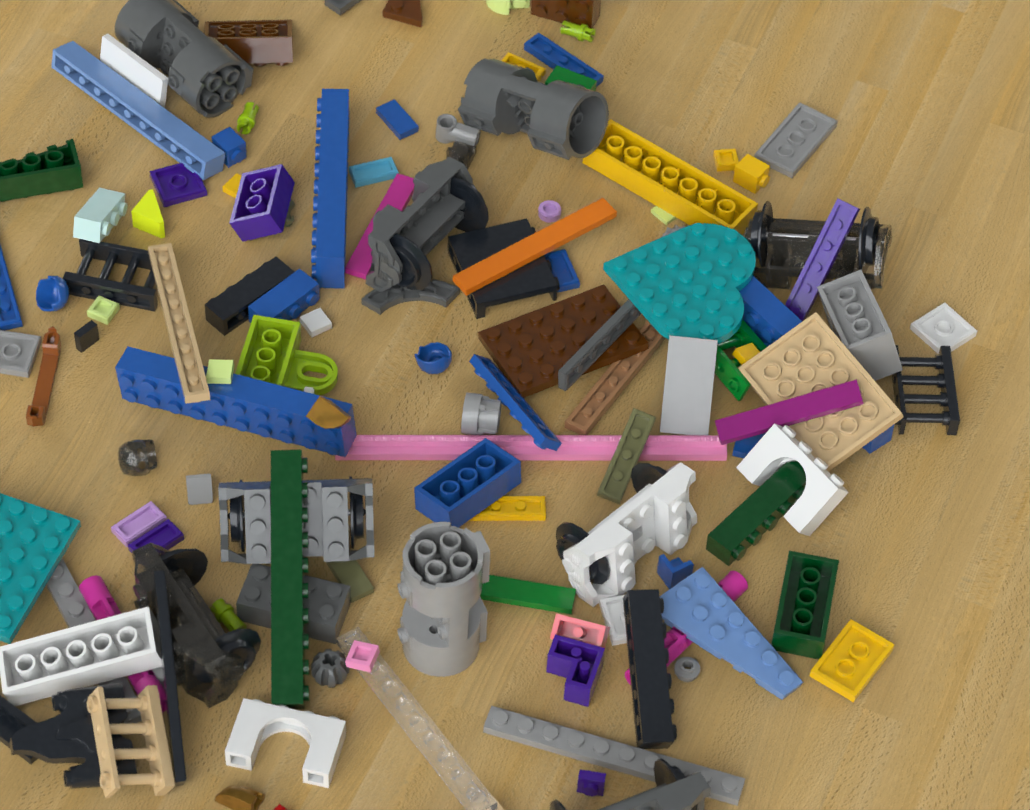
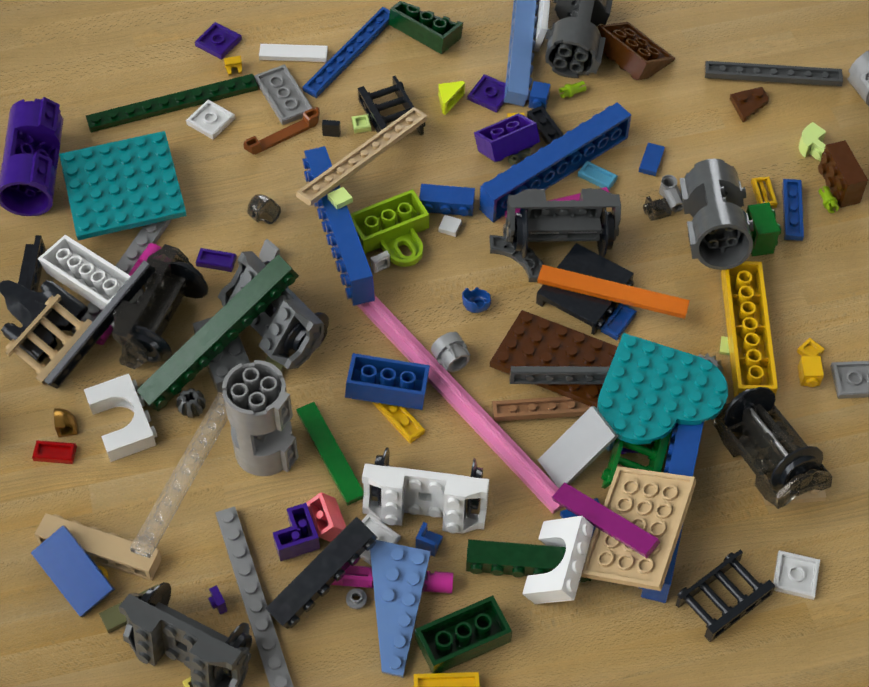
camera: 55 degrees right, 5 degrees up
blue hair [36,276,69,311] -> none
light aqua brick [73,188,128,243] -> none
lavender tile [111,501,167,547] -> none
black brick [205,257,295,336] -> none
lime pin [210,598,247,631] -> none
pearl gold brick [306,396,351,428] -> none
bright pink plate [345,640,380,672] -> none
blue plate [469,354,562,451] -> none
lavender tile [538,200,561,223] -> none
olive tile [597,408,656,505] -> none
yellow tile [732,343,760,365] -> none
plate [785,198,860,322] -> none
light grey brick [817,270,903,381] -> none
none -> black plate [527,106,563,145]

